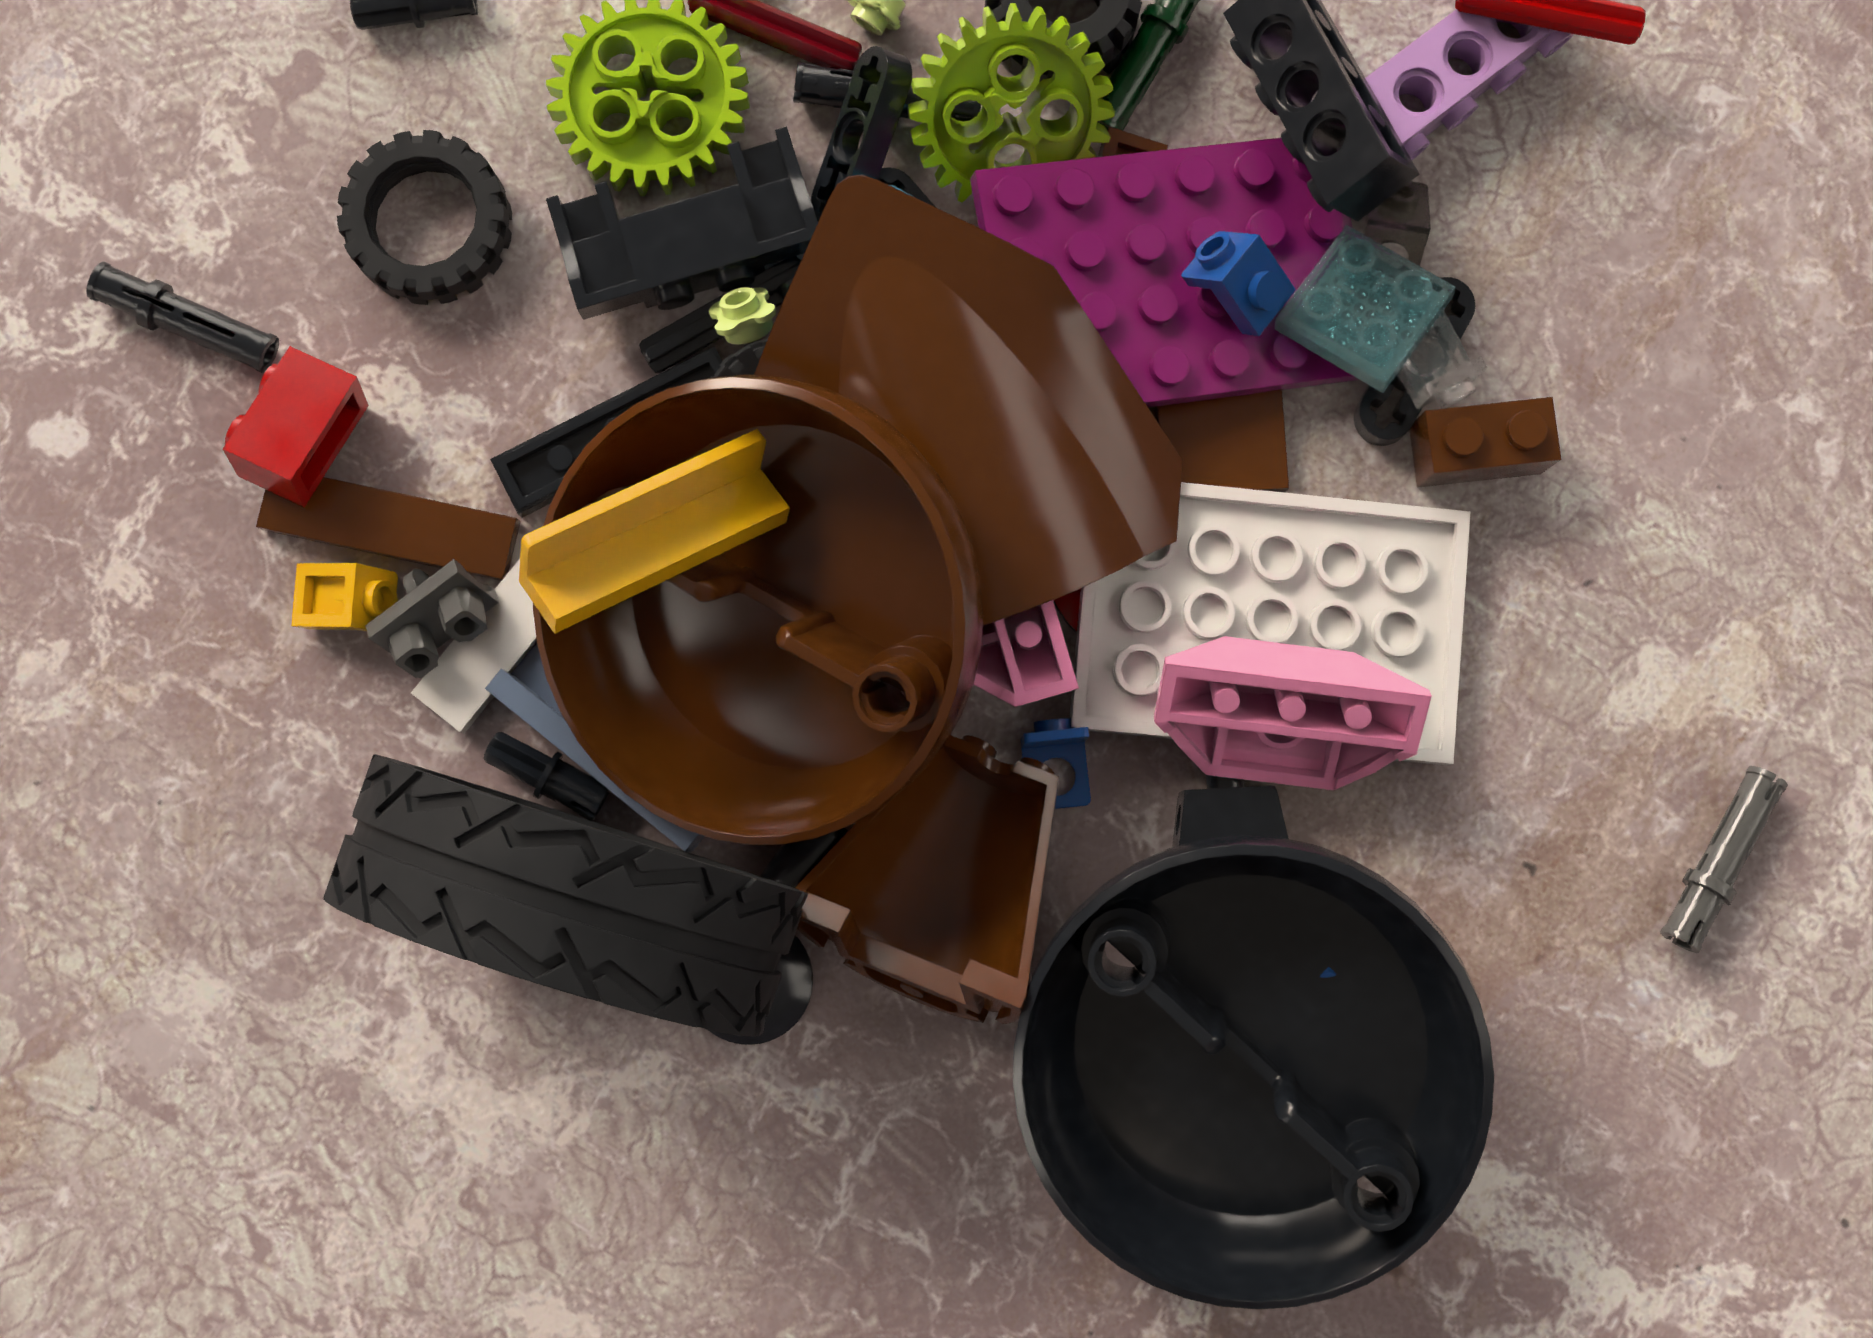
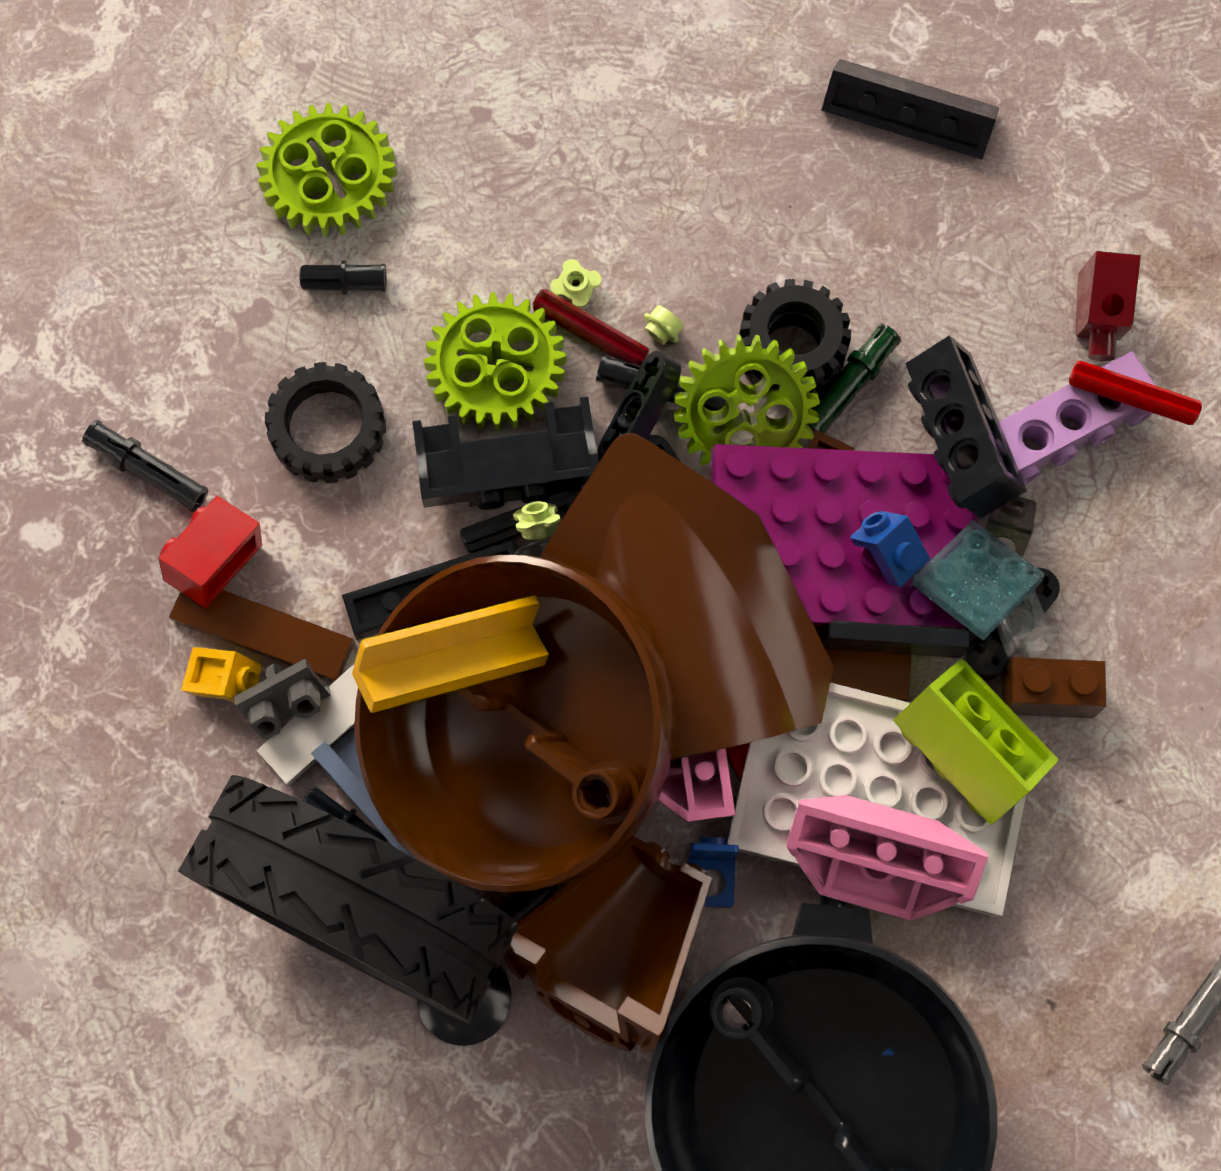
camera: 10 degrees right, 10 degrees down
none -> black tile [825,620,969,658]
none -> lime slope [893,658,1059,825]

